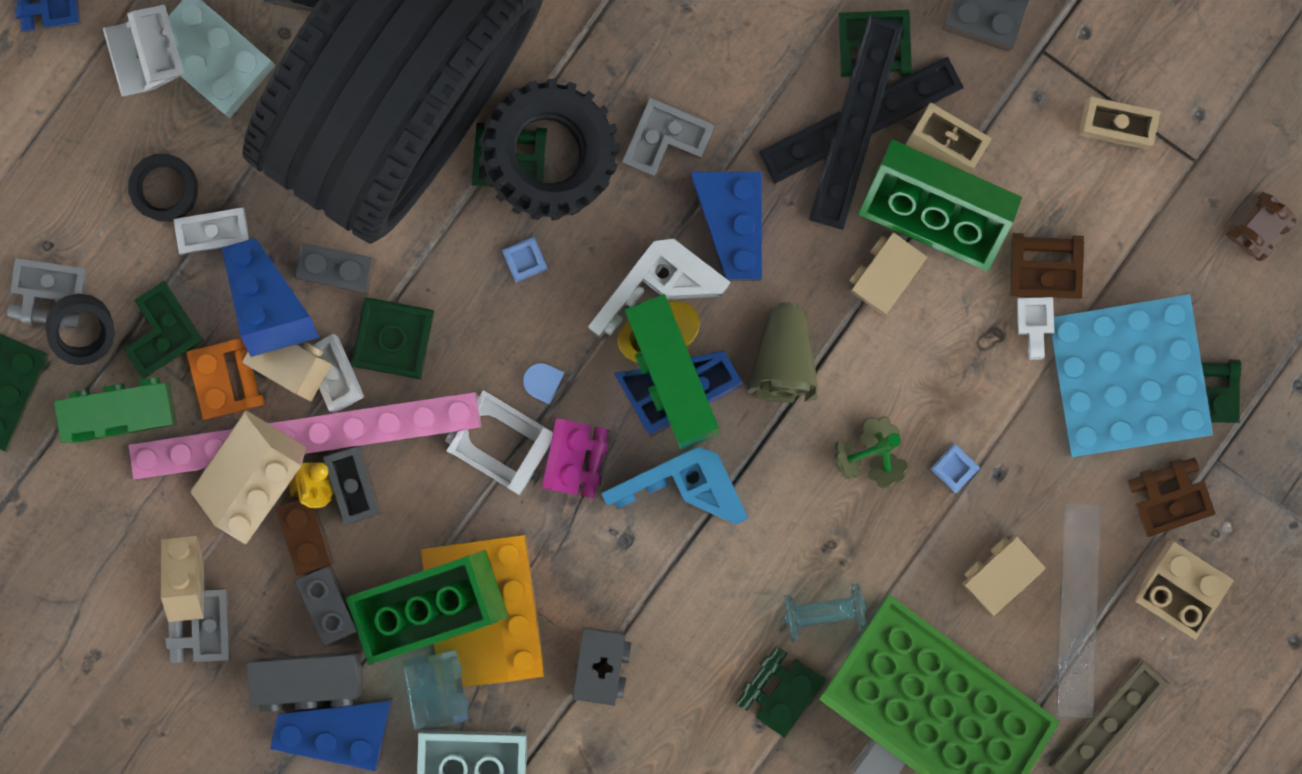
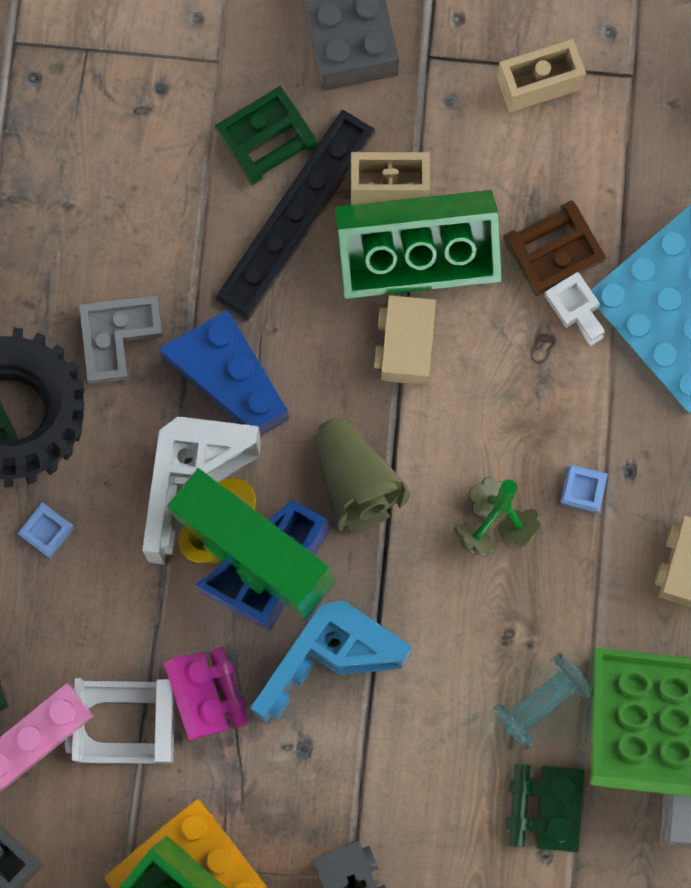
camera: 30 degrees left, 10 degrees down
light blue tile [523,363,565,405] -> none
black tile [808,15,904,230] -> none

